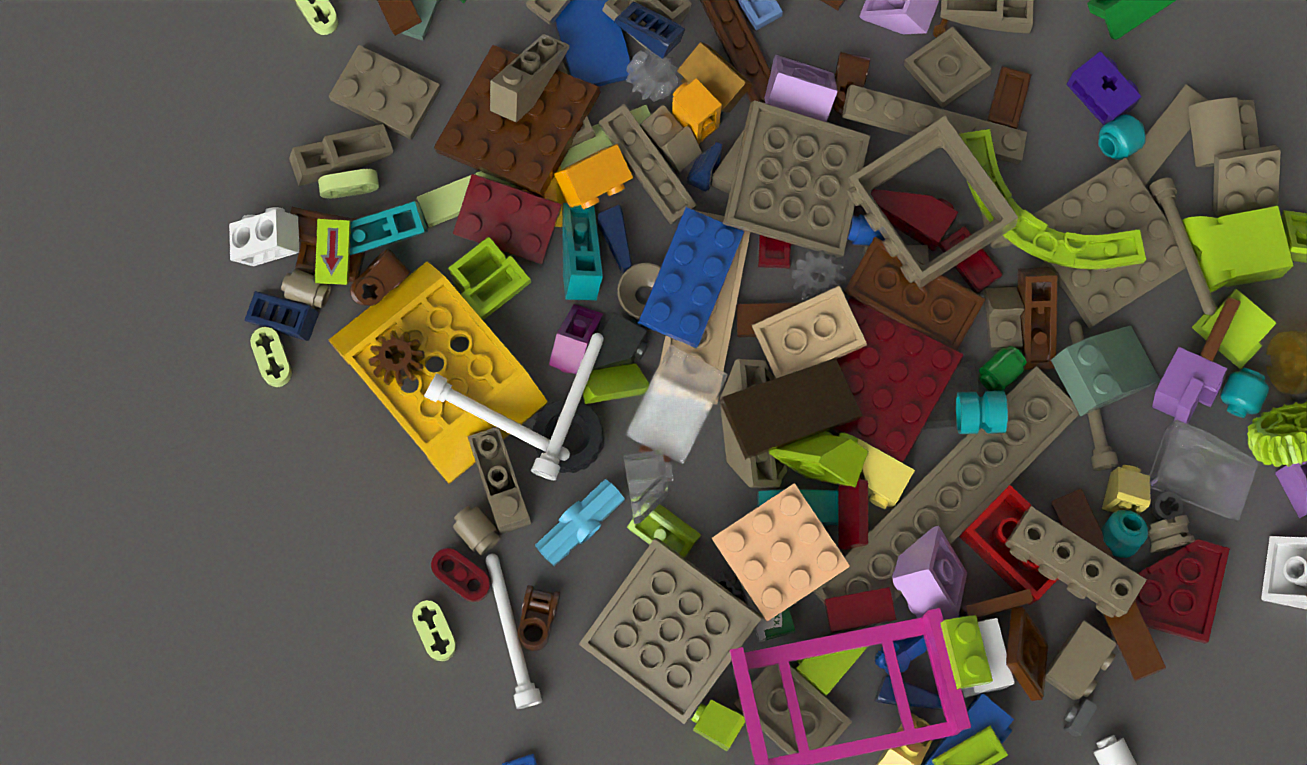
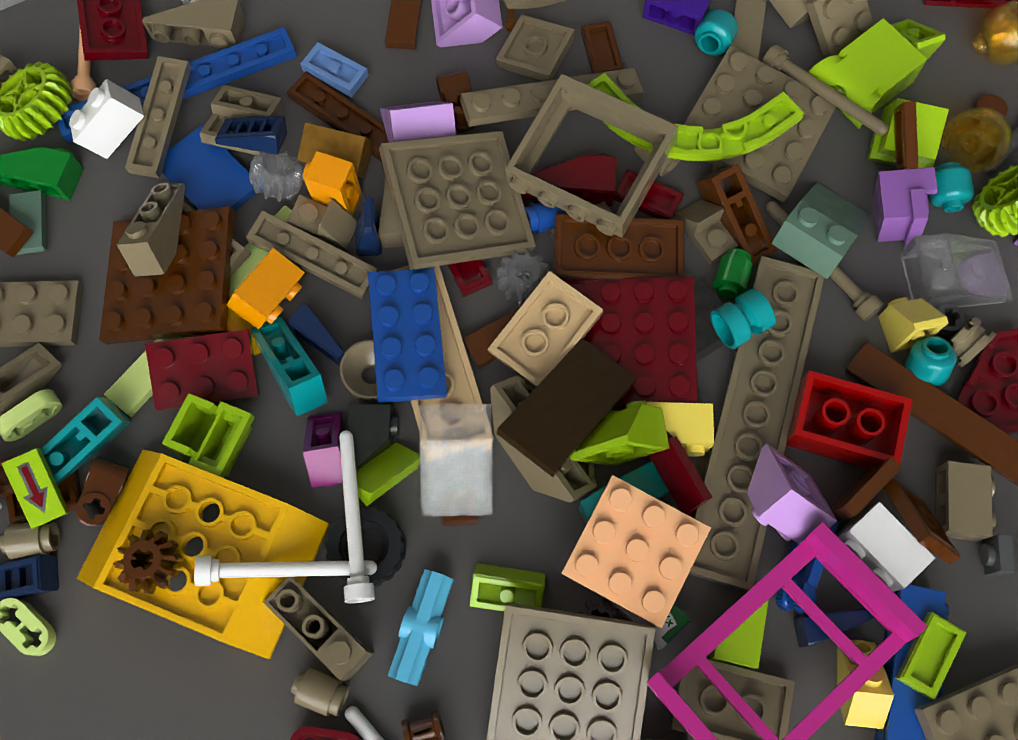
camera: 25 degrees left, 5 degrees down
clear slope [623,450,673,524] -> none
dark red tile [824,587,897,633] -> none
lime plate [940,615,993,689] -> none
dark tan brick [1005,506,1147,617] -> none

